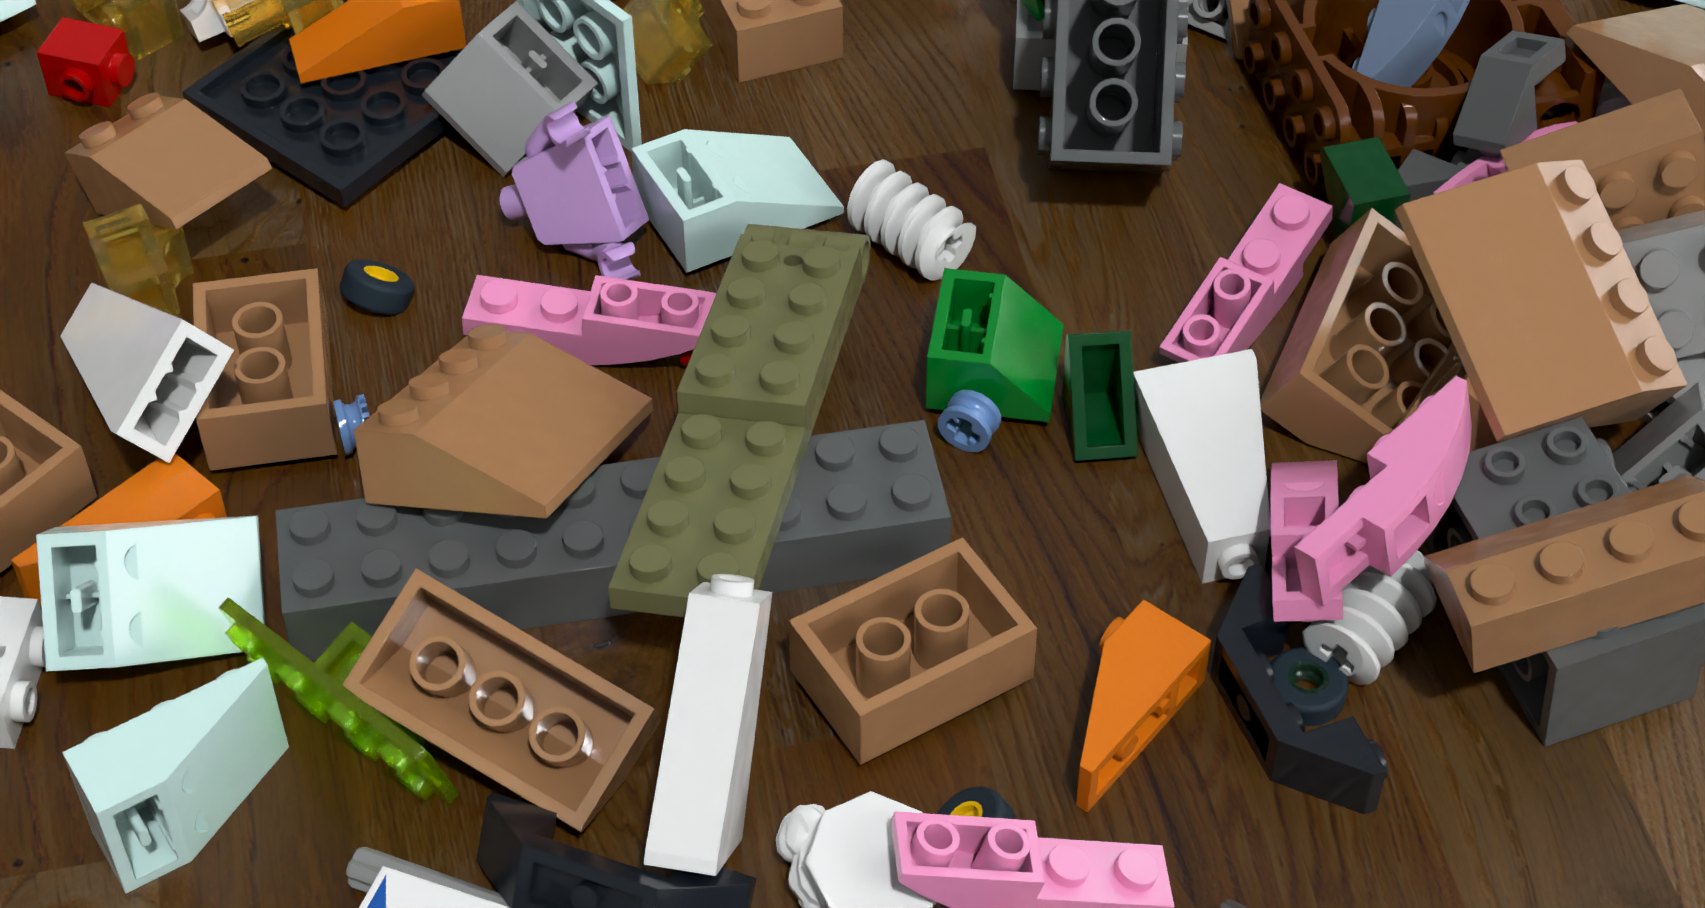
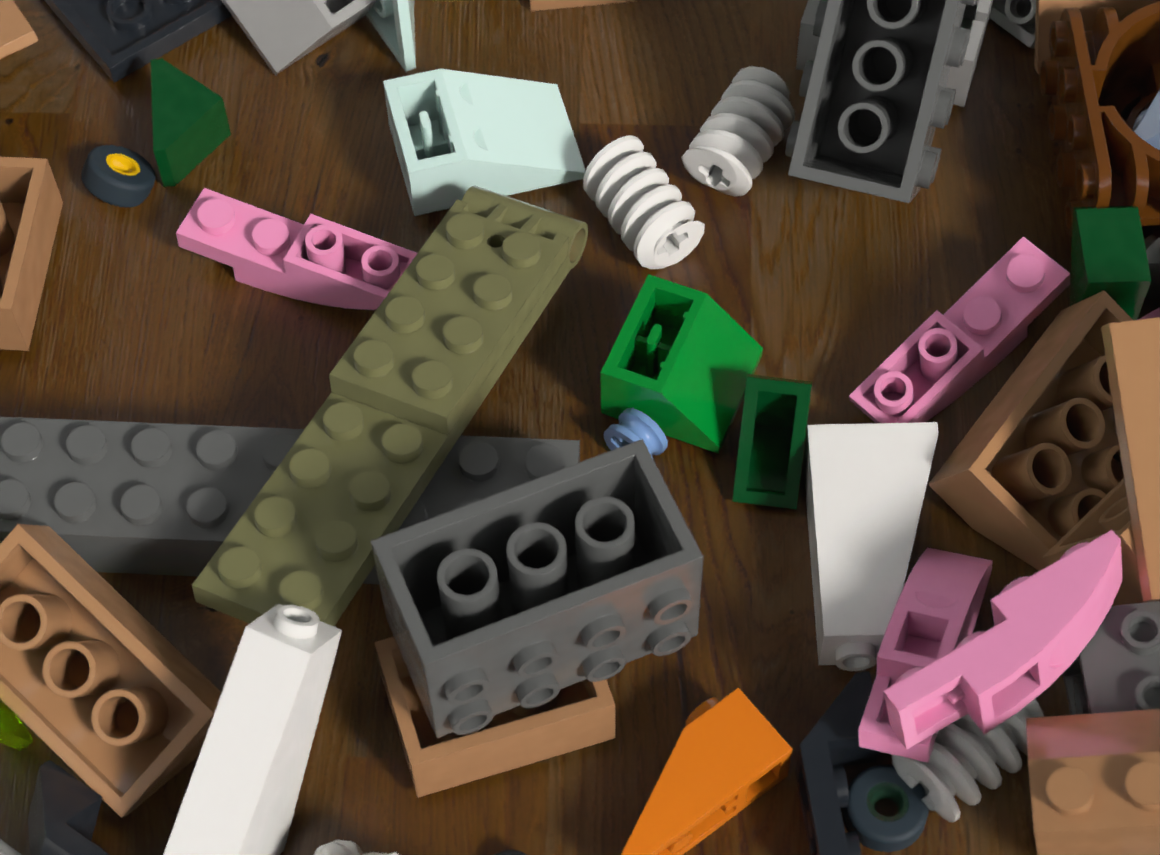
camera: 15 degrees right, 10 degrees up
medium blue bush [332,394,370,456] -> none
medium nougat slope [354,324,654,518] -> none
lavender torso [500,101,650,280] -> none
none -> dark green slope [150,58,231,187]
none -> dark grey brick [371,439,703,738]
none -> white piece [681,66,795,197]

